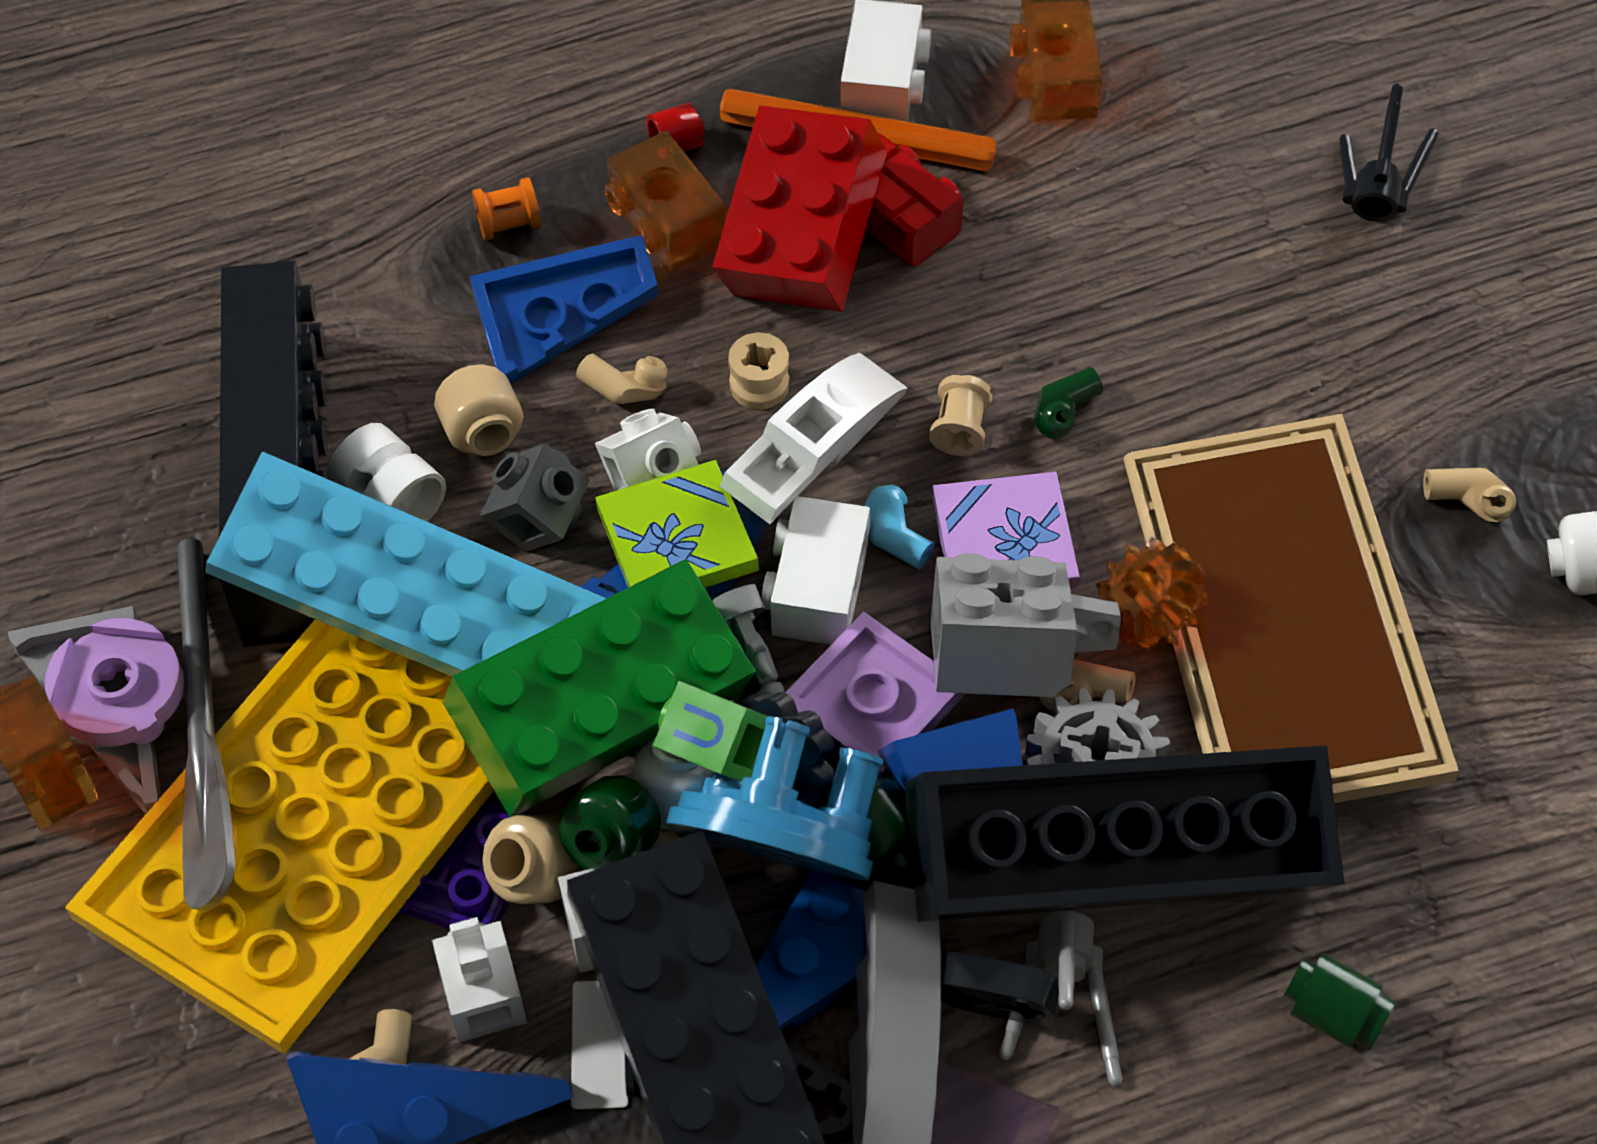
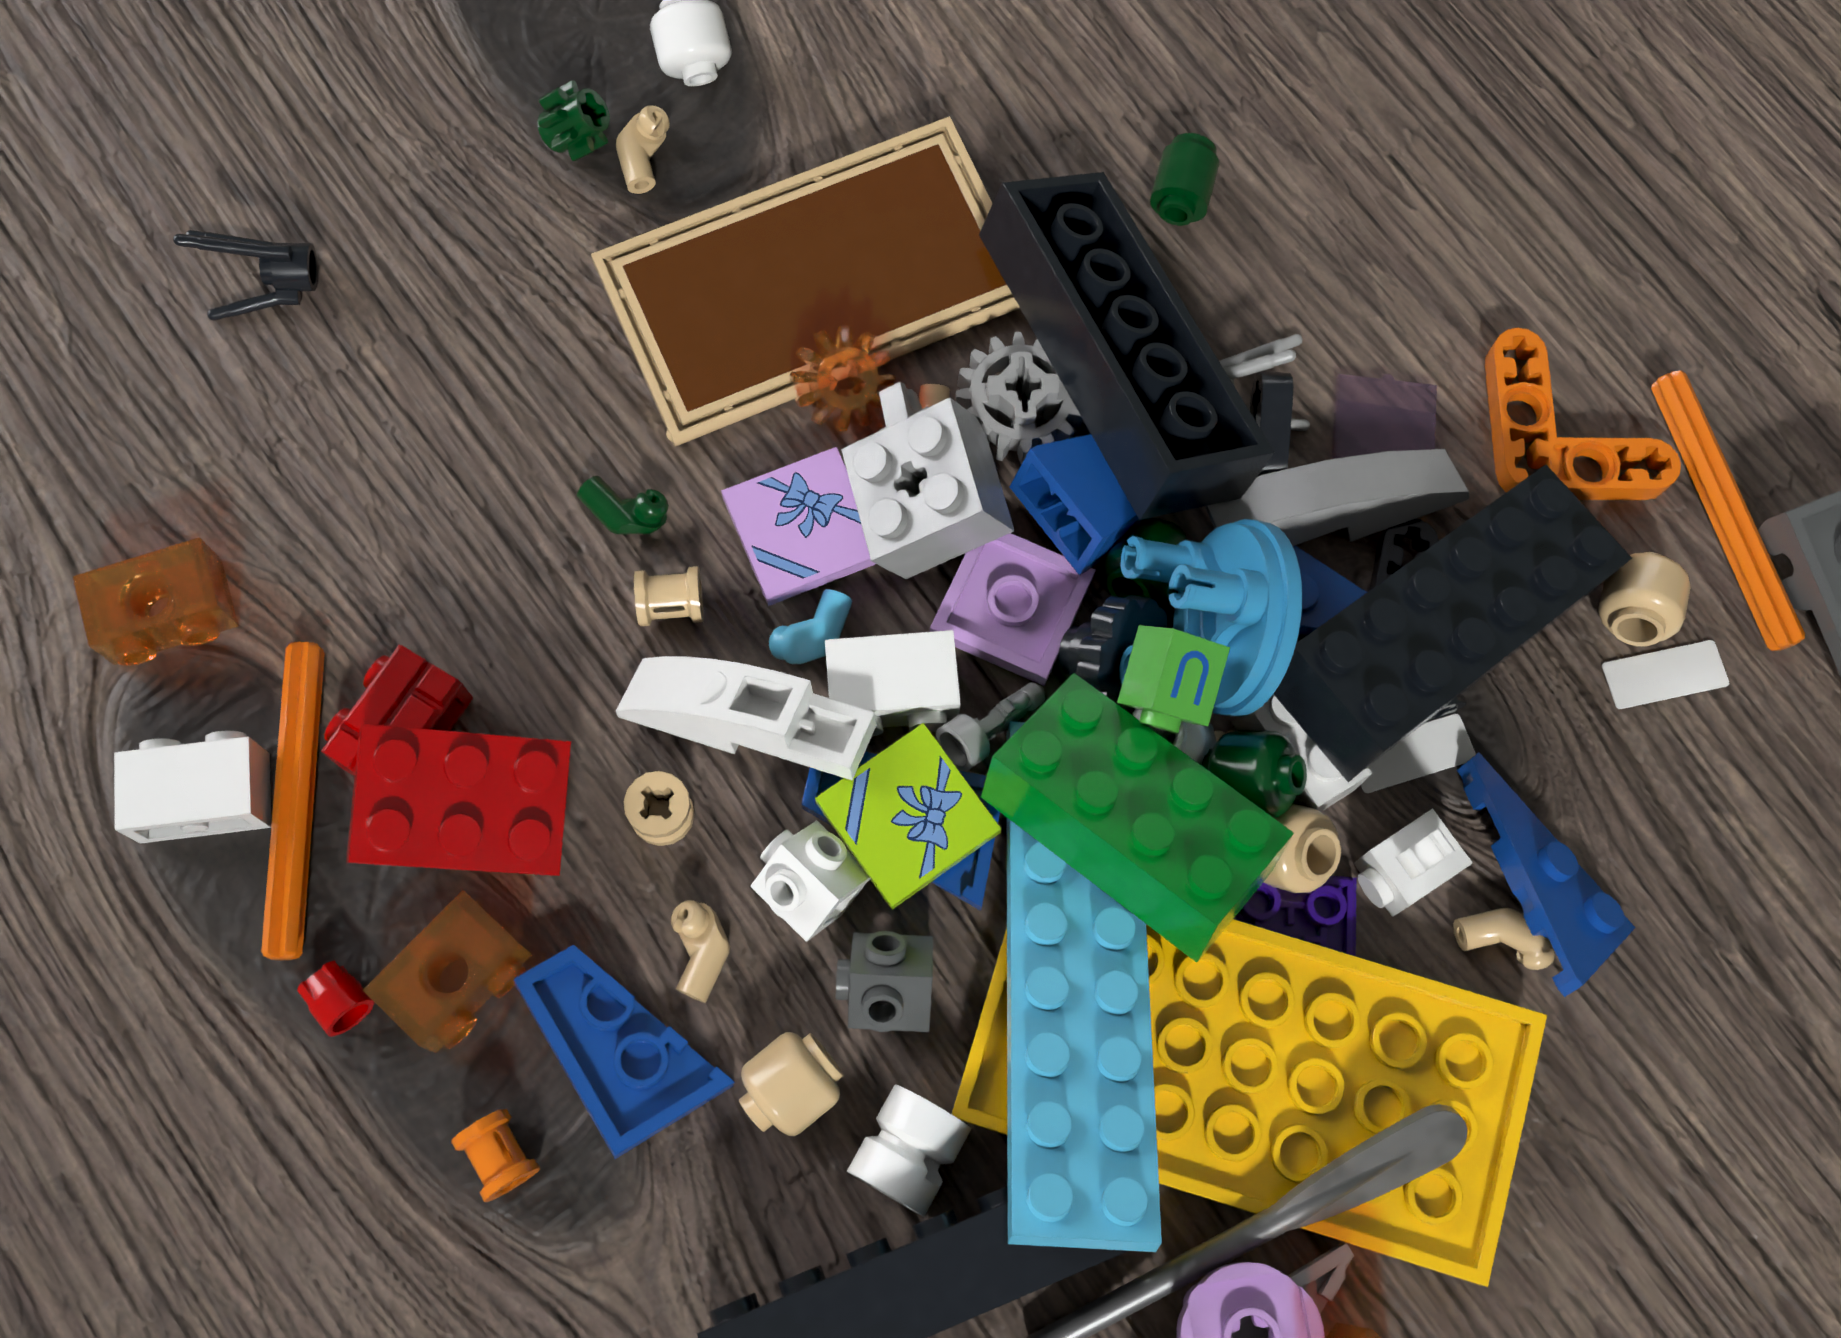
camera: 110 degrees left, 15 degrees up
none -> dark green gear [537,80,610,161]

